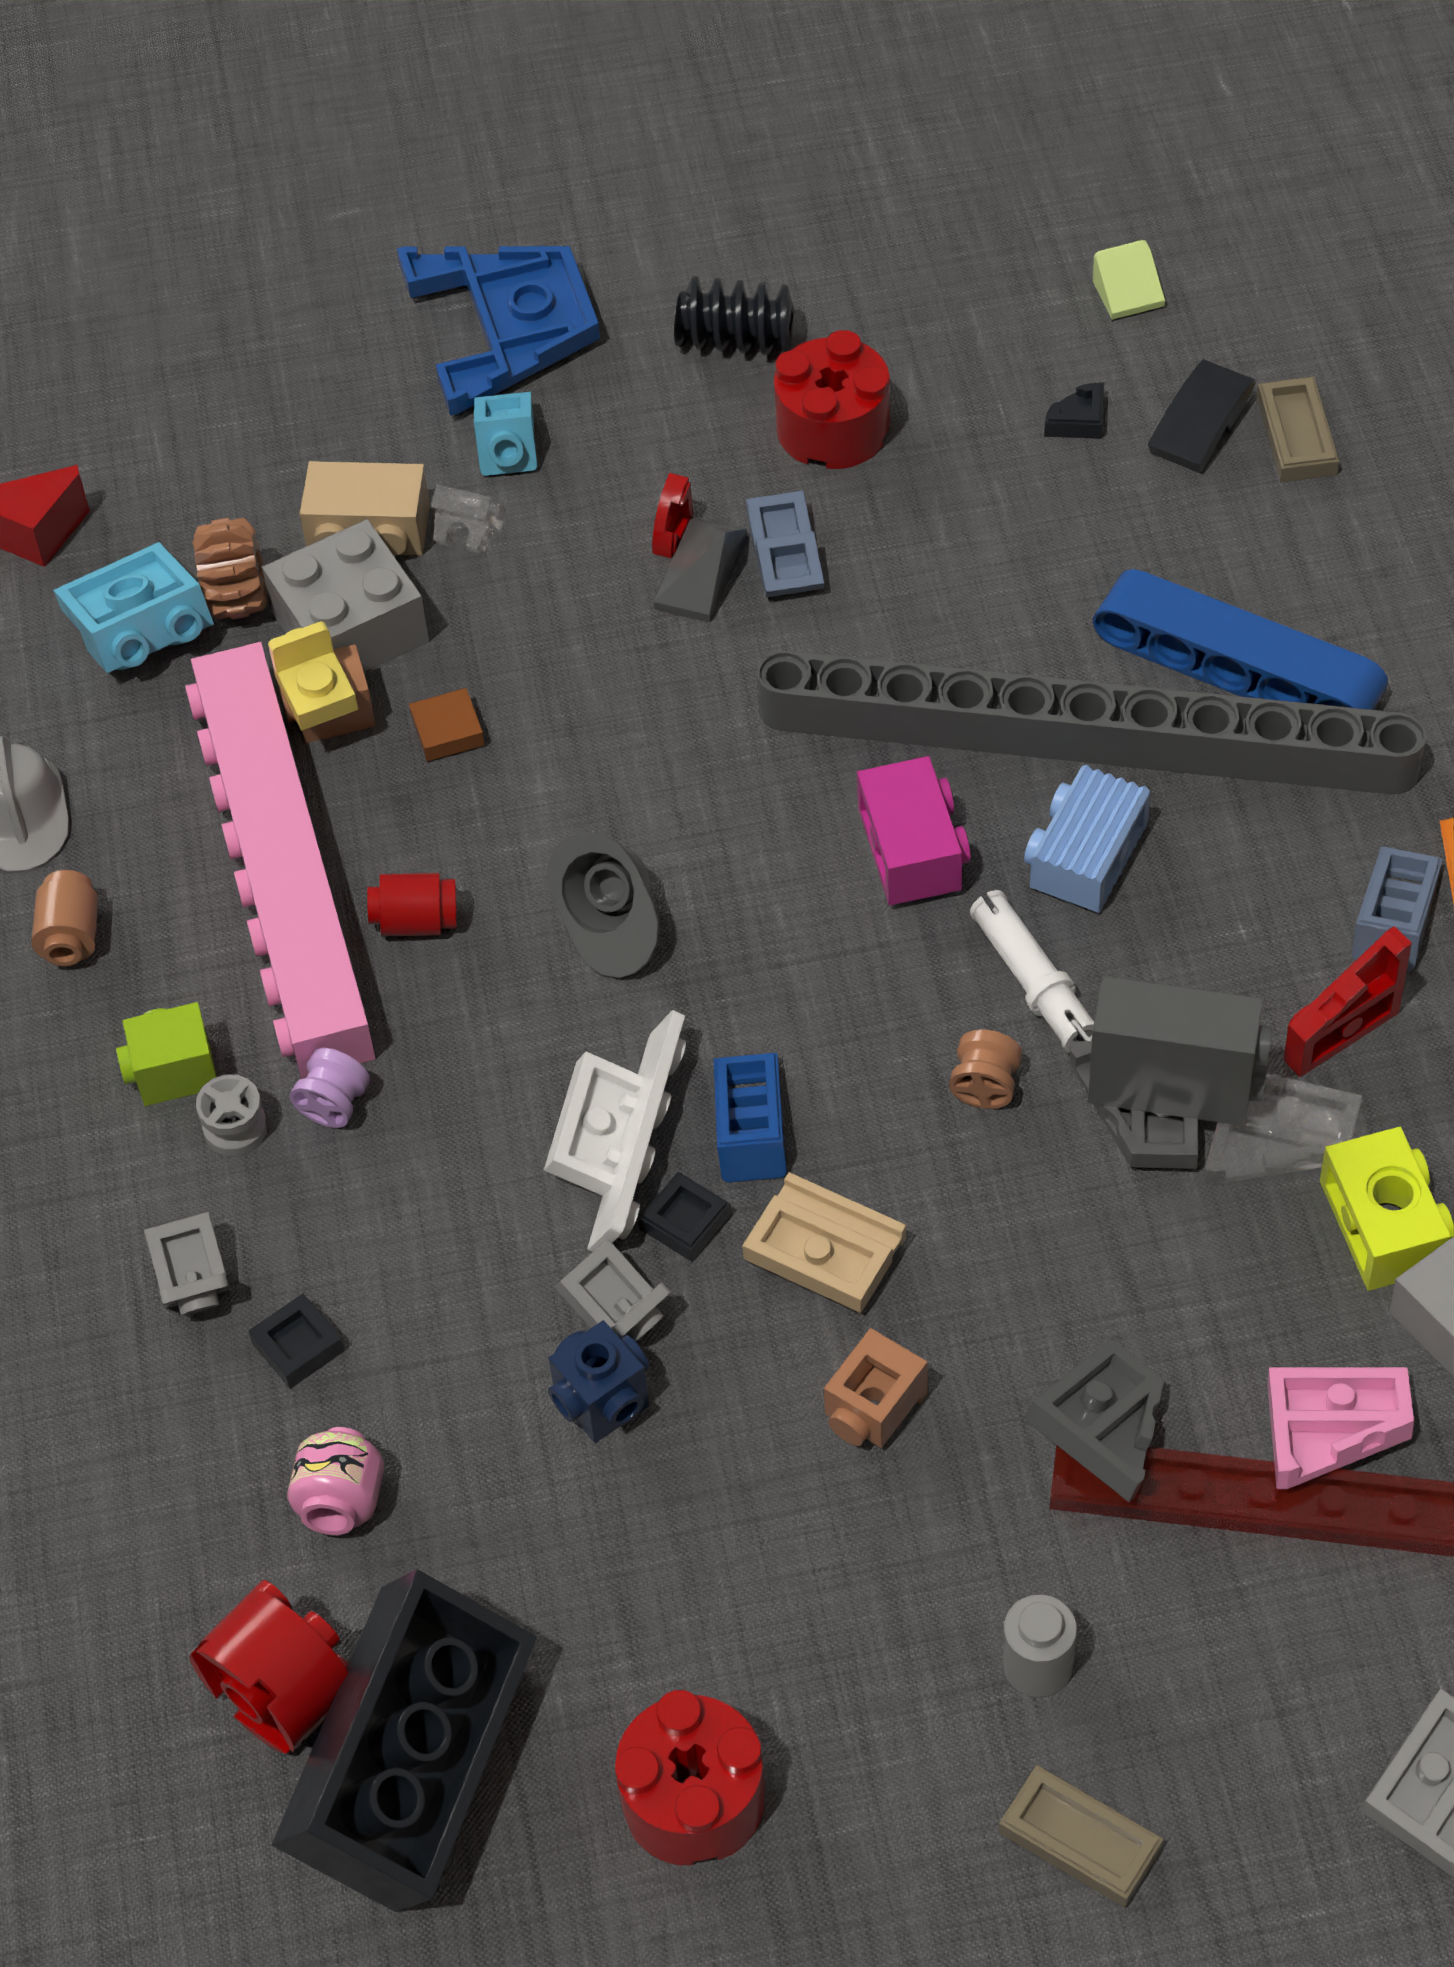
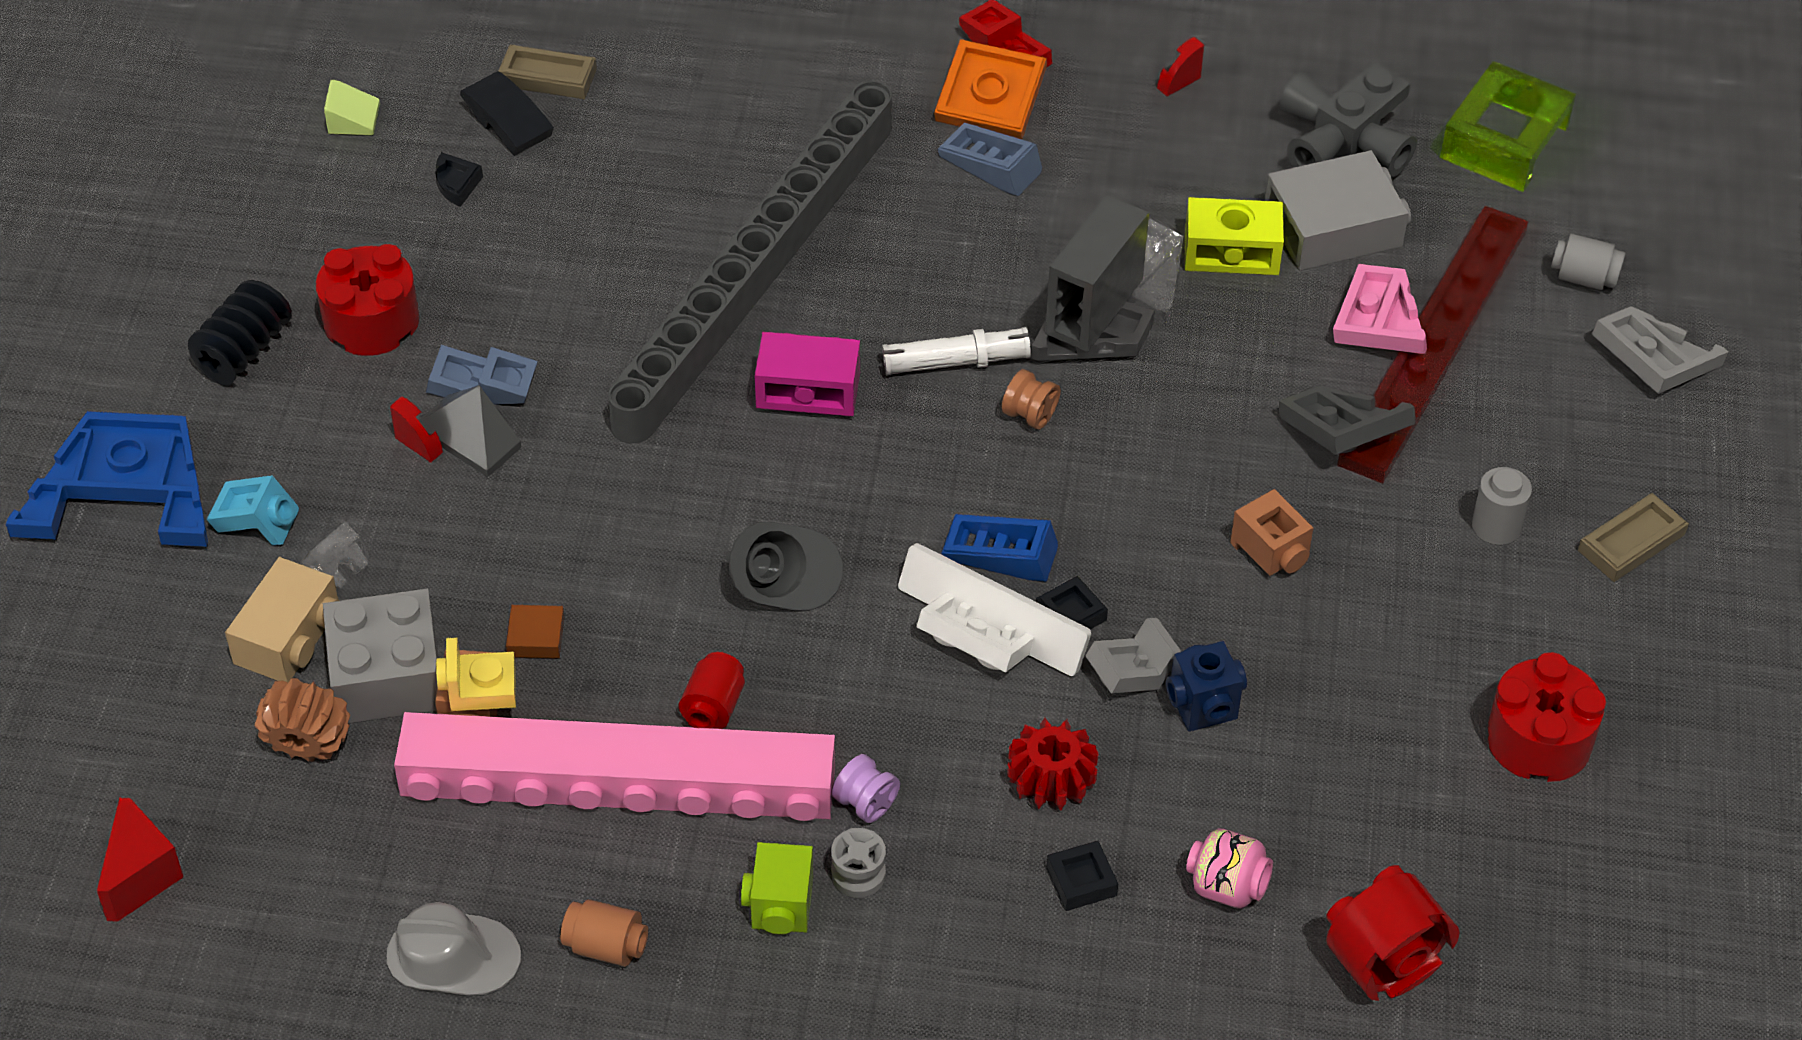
camera: 75 degrees left, 5 degrees down
medium azure plate [53,542,214,673] -> none
light grey bracket [144,1212,230,1316] -> none
black brick [271,1569,537,1912] -> none
tan plate [743,1172,906,1313] -> none
light blue brick [1024,765,1151,913] -> none
blue beam [1092,569,1388,710] -> none
red wing [1283,926,1412,1077] -> none
none -> red gear [1007,717,1098,811]

